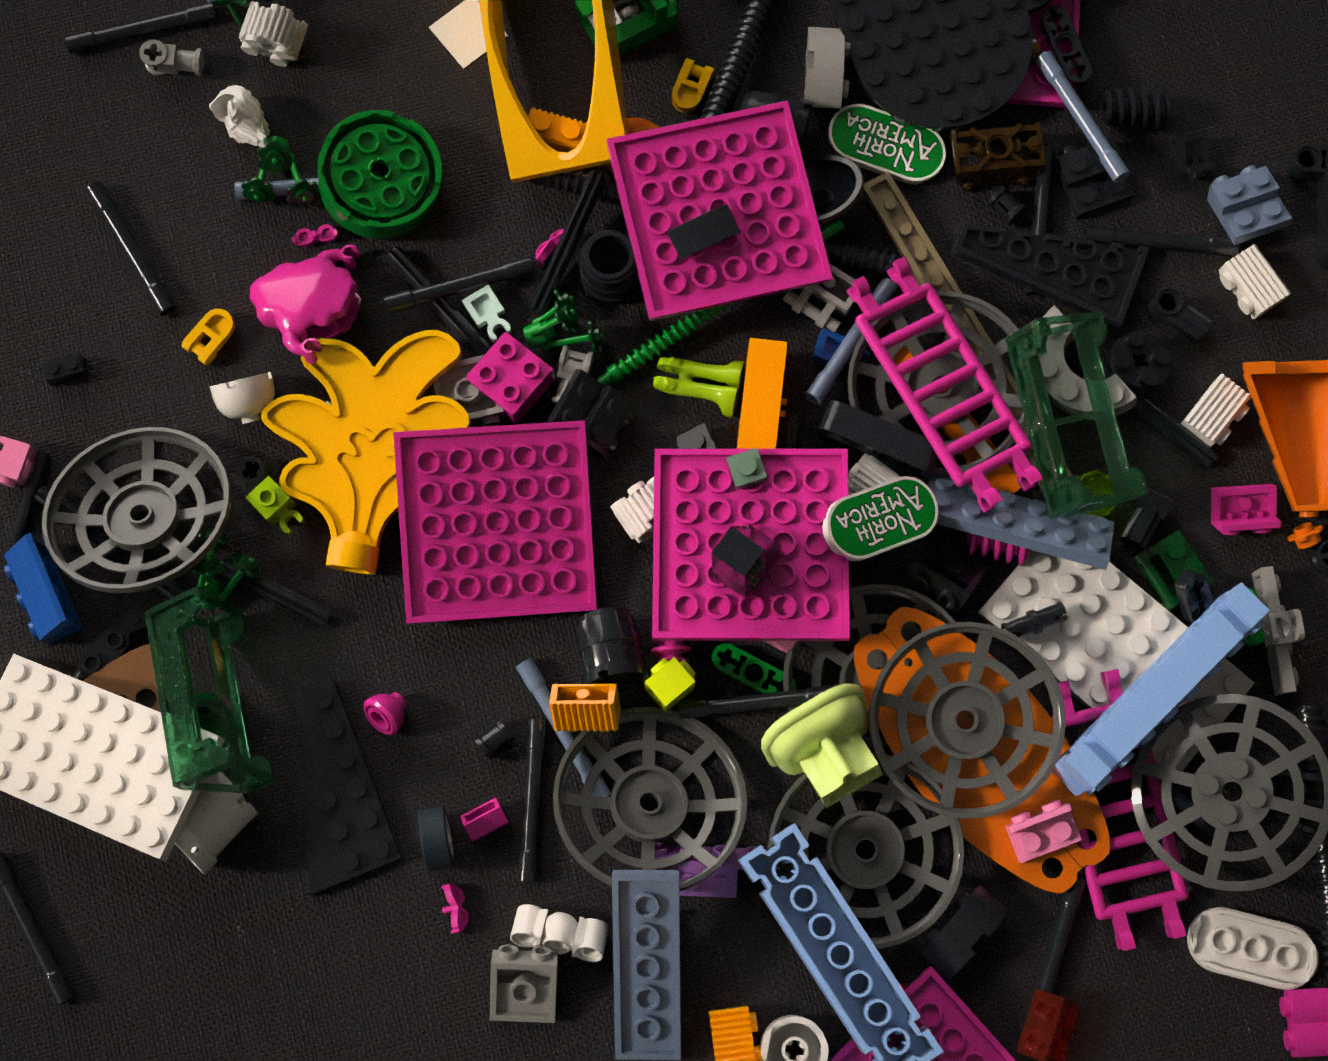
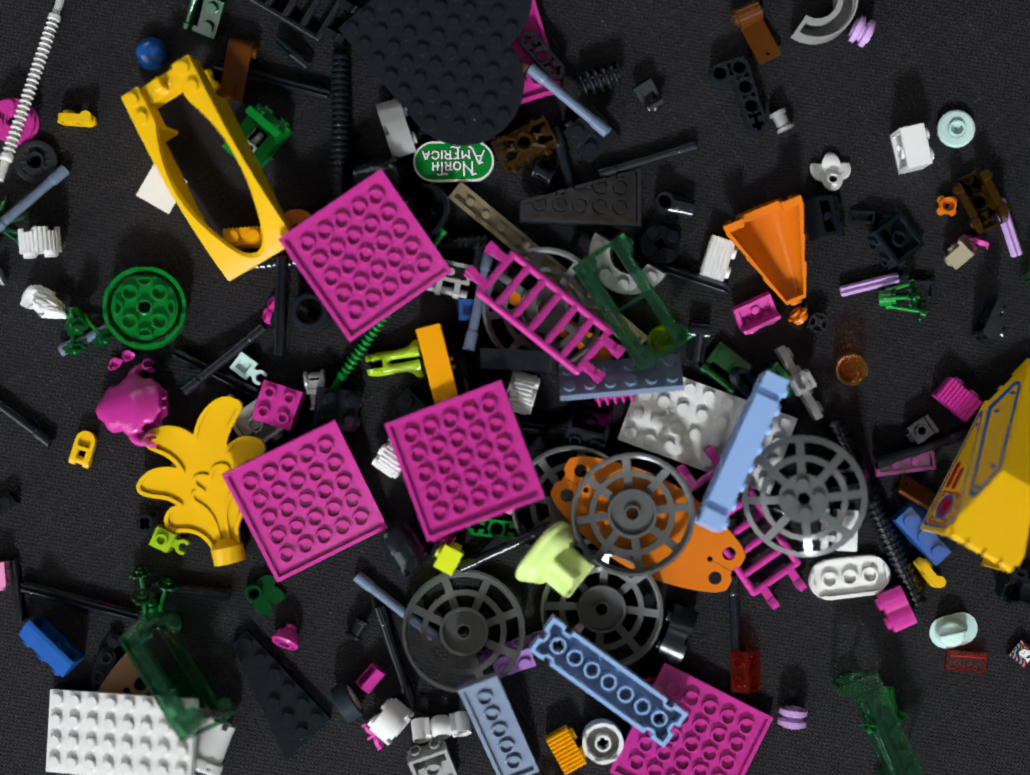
camera: 20 degrees left, 10 degrees up
dark grey dish [42,427,231,593] -> none
white cylinder [210,372,275,424] -> none
plant [523,289,604,354] -> none
light orange brick [549,684,621,732] -> none
black slope [667,204,742,261] -> none
yellow plate [672,58,715,113] -> none
black wedge [711,525,782,598] -> none
sand green plate [726,448,767,490] -> none
tile [822,476,938,561] -> none
black pin [1001,601,1068,638] -> none
bright pink bracket [1005,799,1082,863] -> none
sand blue plate [1207,165,1292,245] -> none
white brick [1219,244,1291,320] -> none
none -> dark green plate [244,575,285,616]
none -> white brick [367,698,415,746]
none -> white brick [818,508,859,552]

